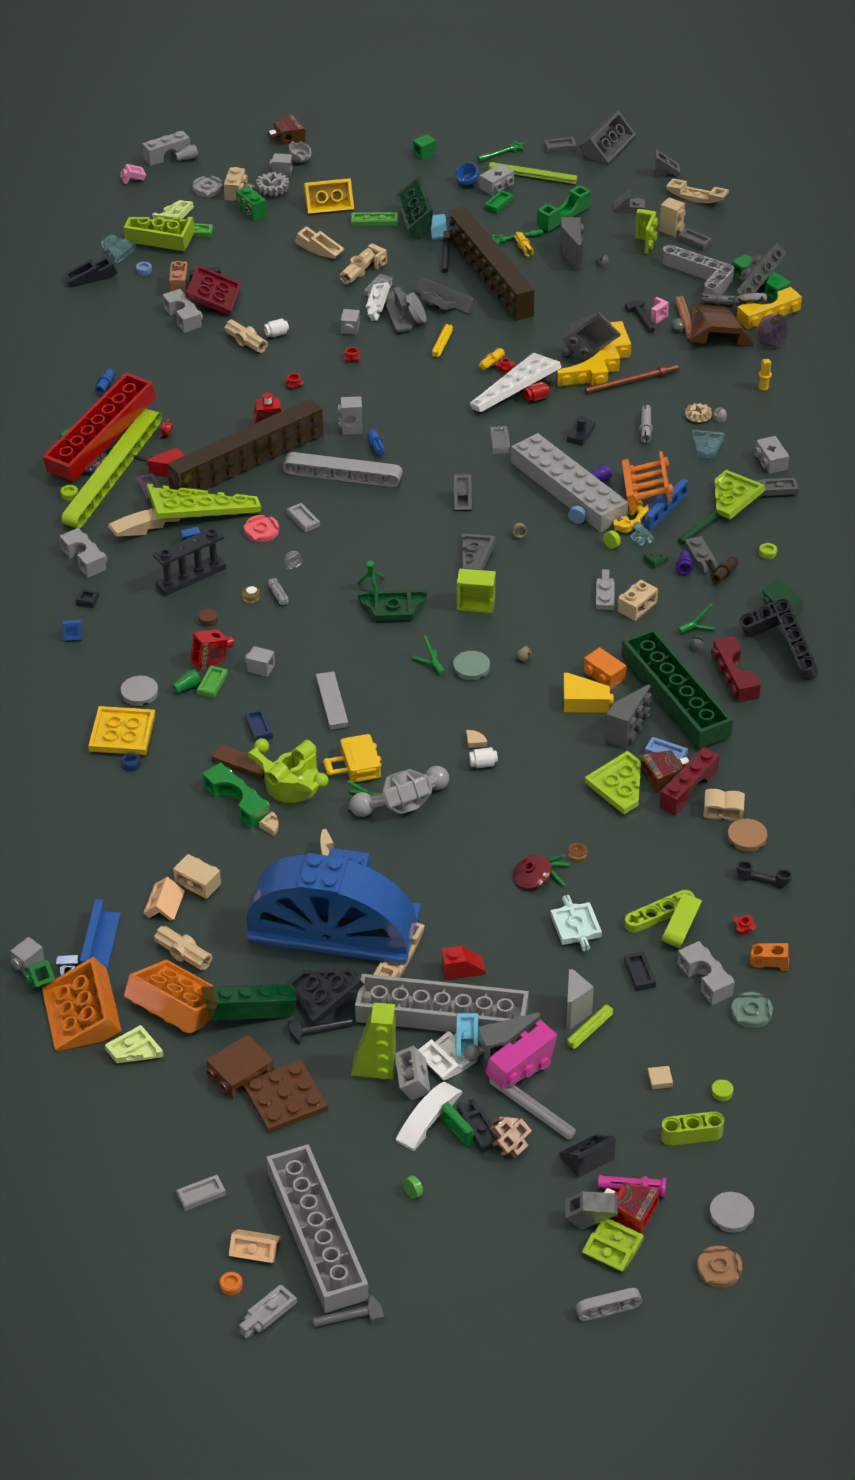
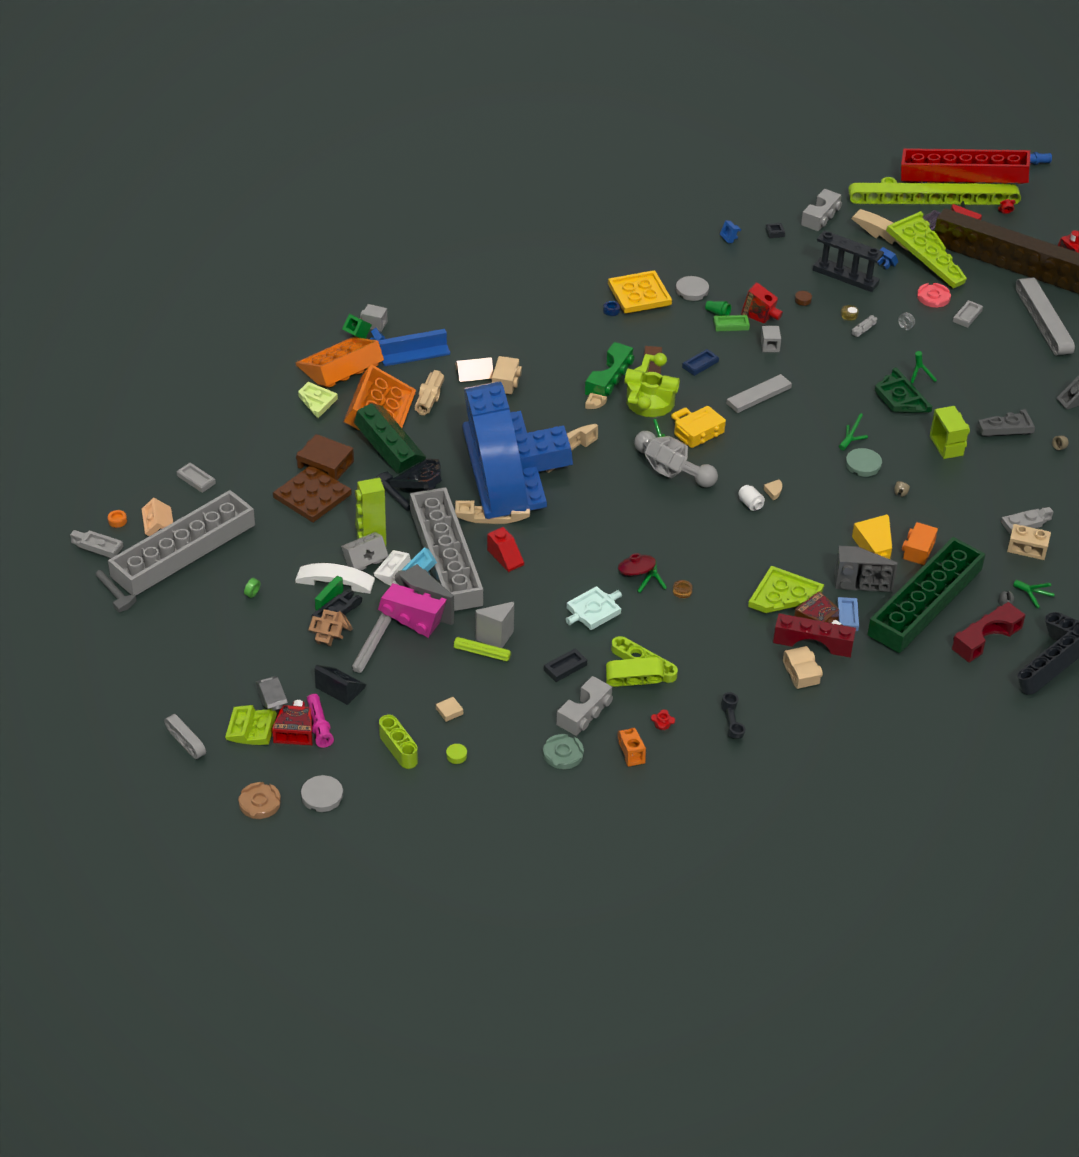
camera: 65 degrees right, 0 degrees up
medium nougat tile [727,819,768,852] -> none

